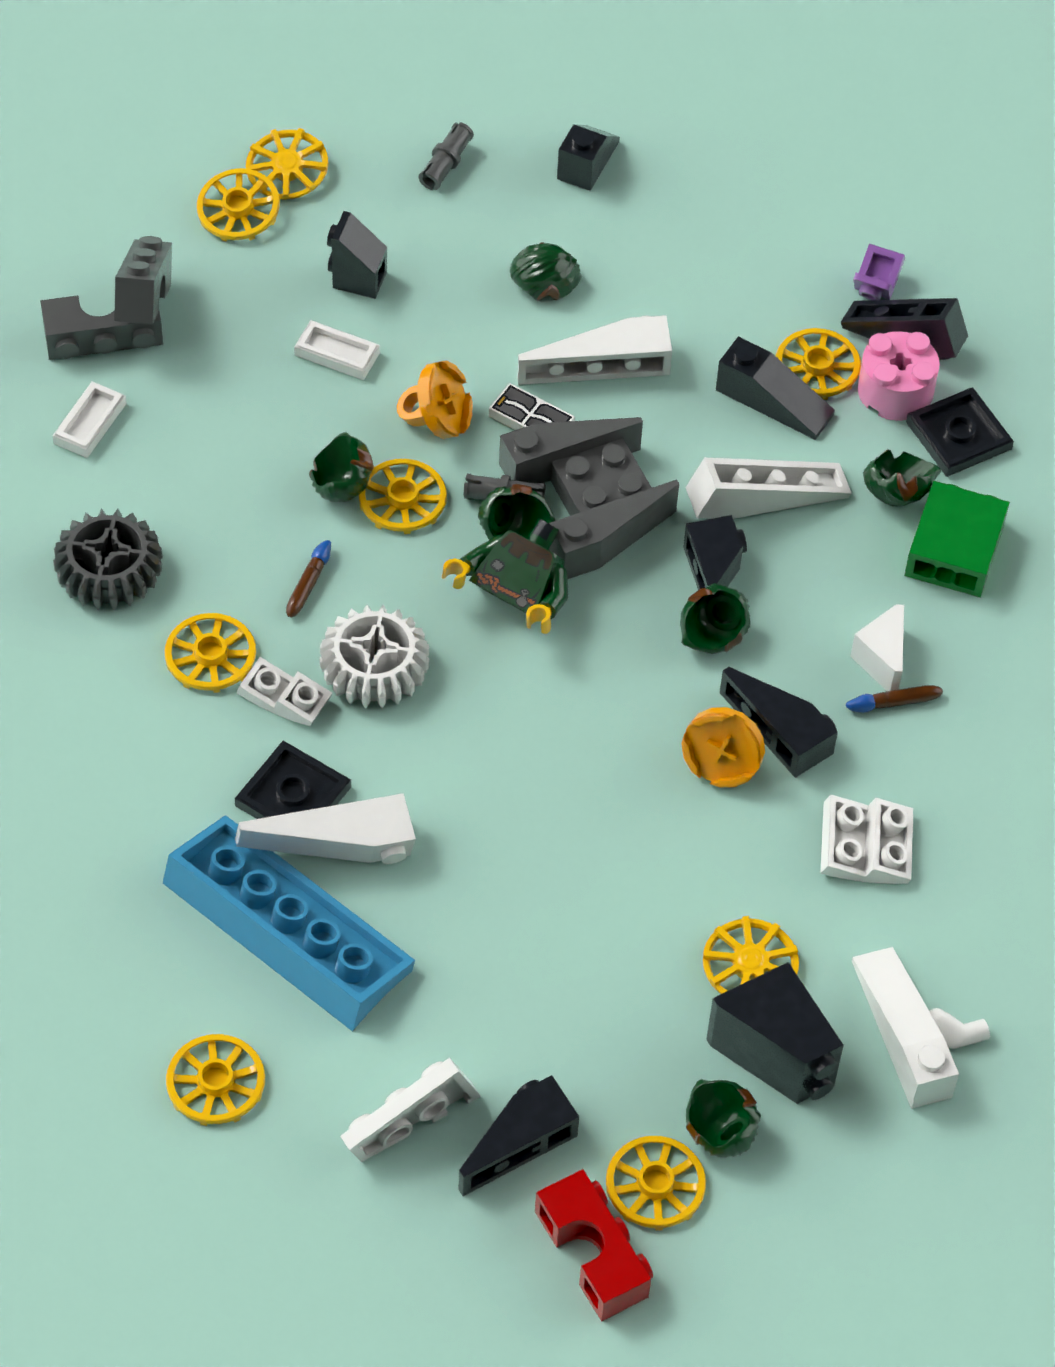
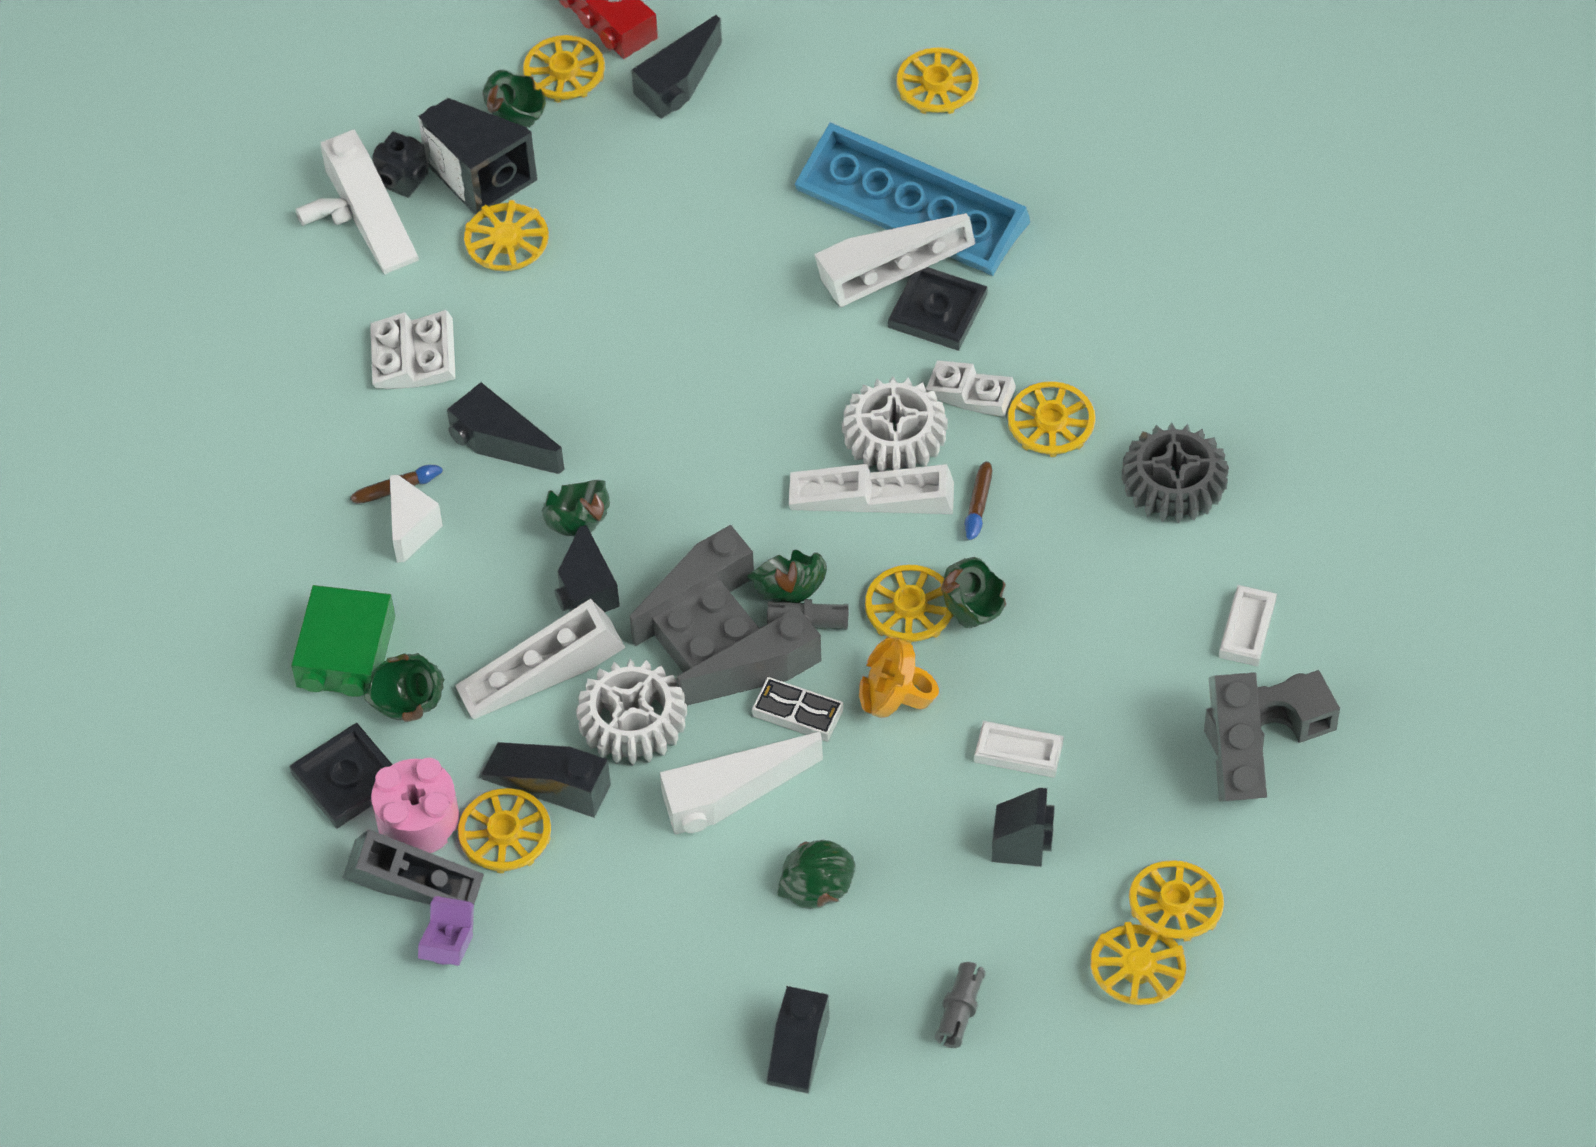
camera: 175 degrees right, 0 degrees up
white wing [340,1058,481,1162] -> none
torso [442,519,568,634] -> none
light orange tile [681,707,765,788] -> none
none -> black brick [372,131,429,198]
none -> white gear [576,658,687,766]
none -> white slope [789,464,954,514]

